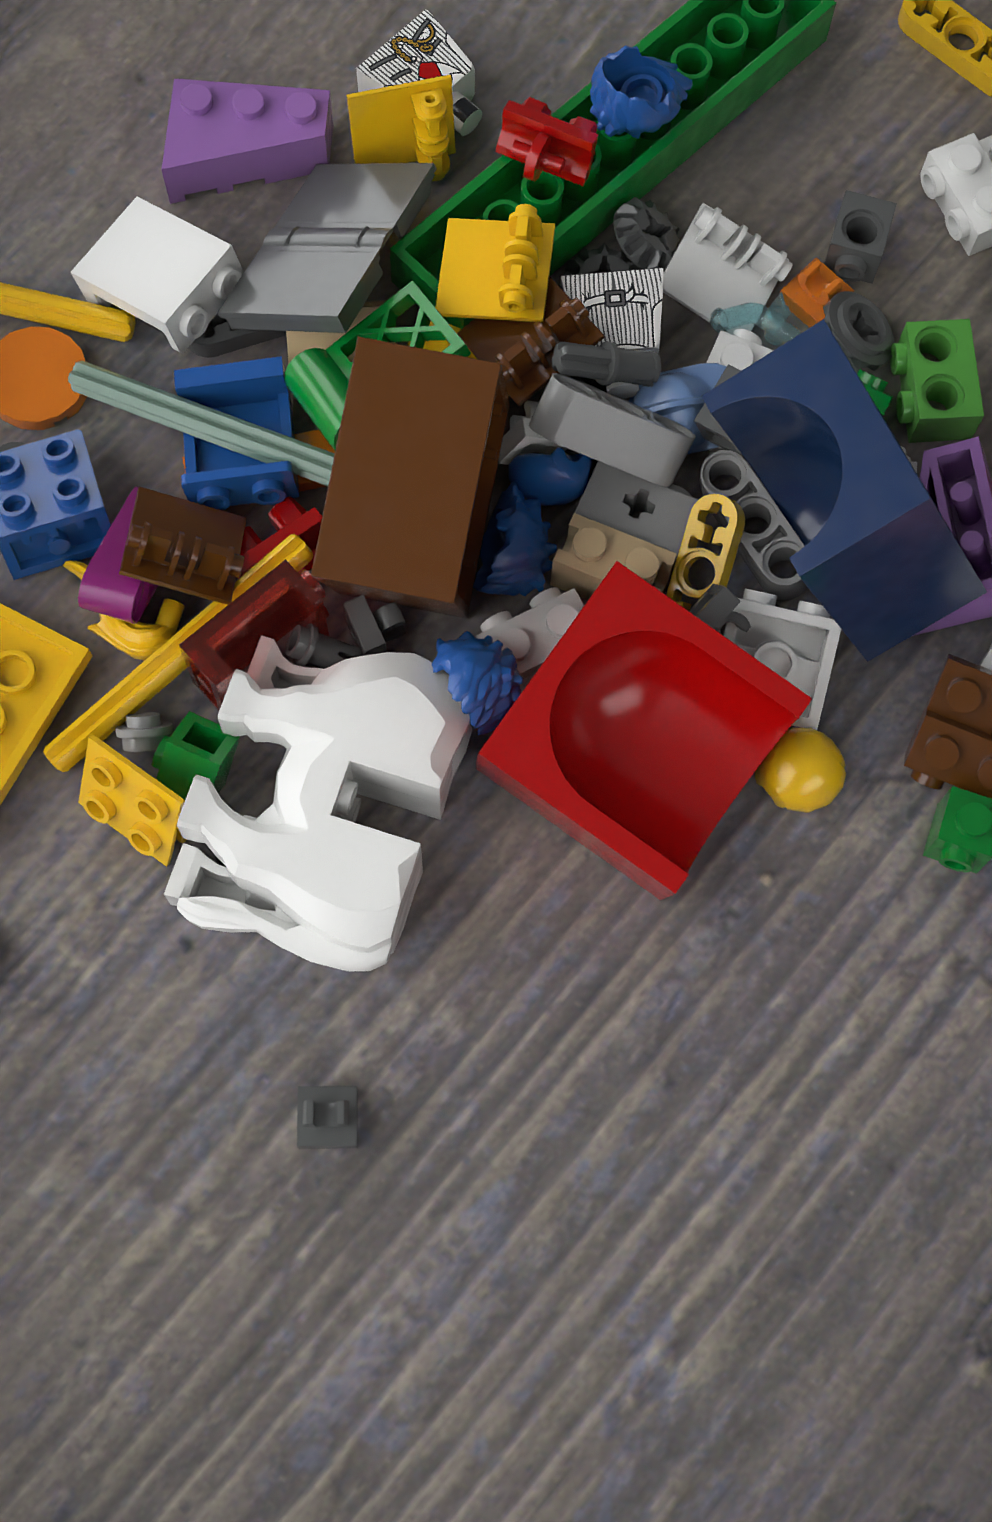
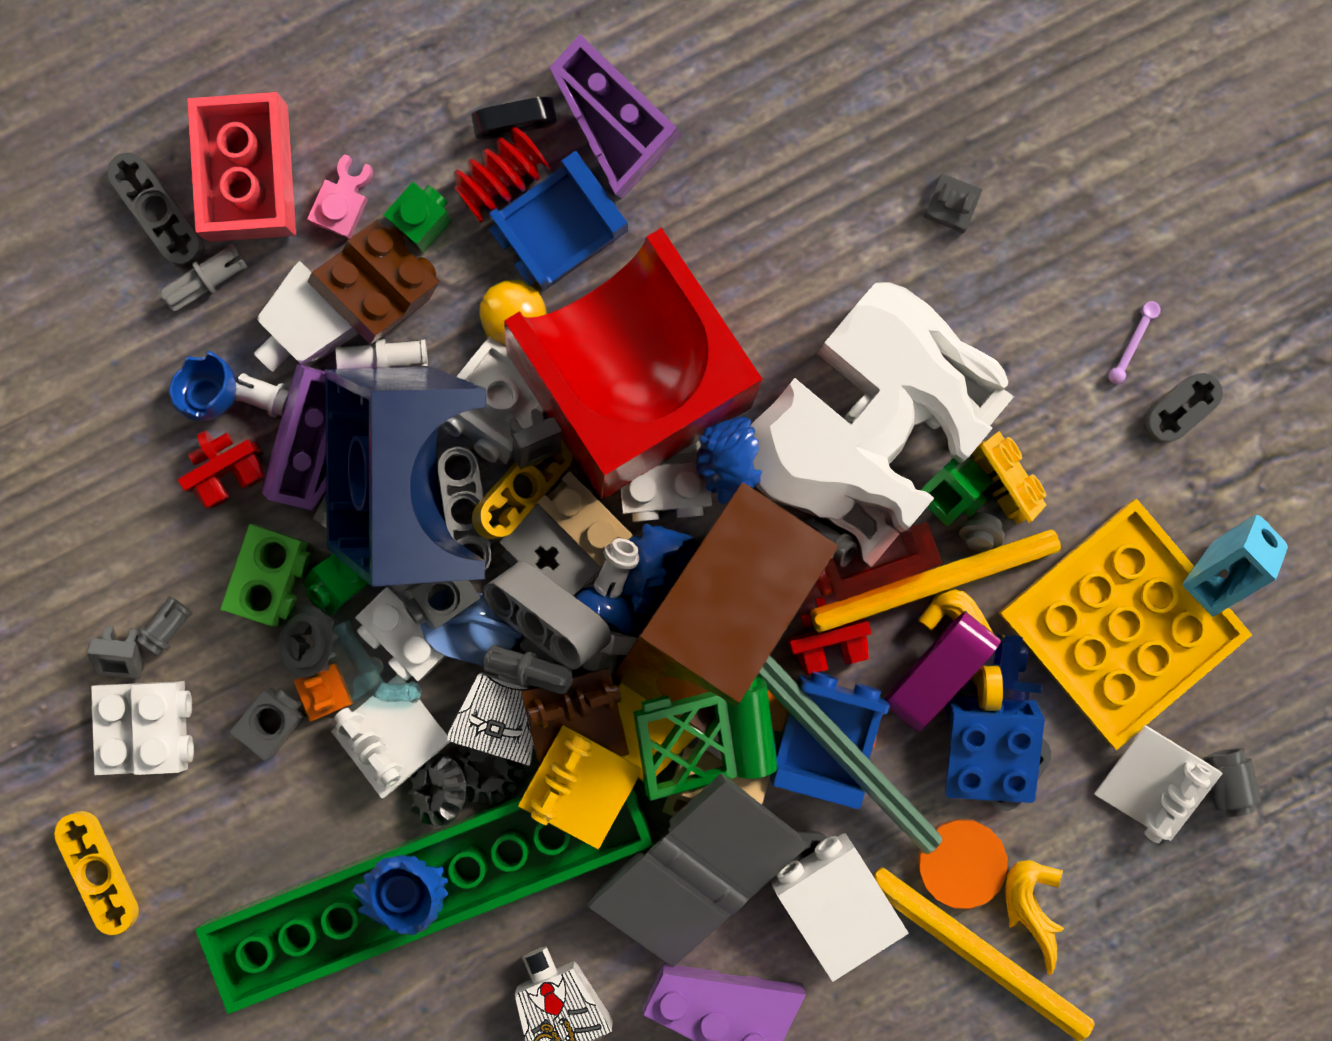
camera: 155 degrees left, 15 degrees up
reddish brown hinge [119,486,247,605] -> none
yellow hinge [346,75,456,181] -> none
red hips [495,97,598,186] -> none
none -> white pin [336,339,428,369]
none -> red piece [453,127,551,223]
none -> black beam [471,97,557,139]
none -> blue panel [488,151,629,291]
none -> medium lavender wedge [549,34,682,199]
none -> white pin [594,538,639,598]
none -> yellow tile [977,666,1003,711]
none -> clear blue bracket [993,633,1044,700]
none -> lavender hinge [1108,301,1161,385]

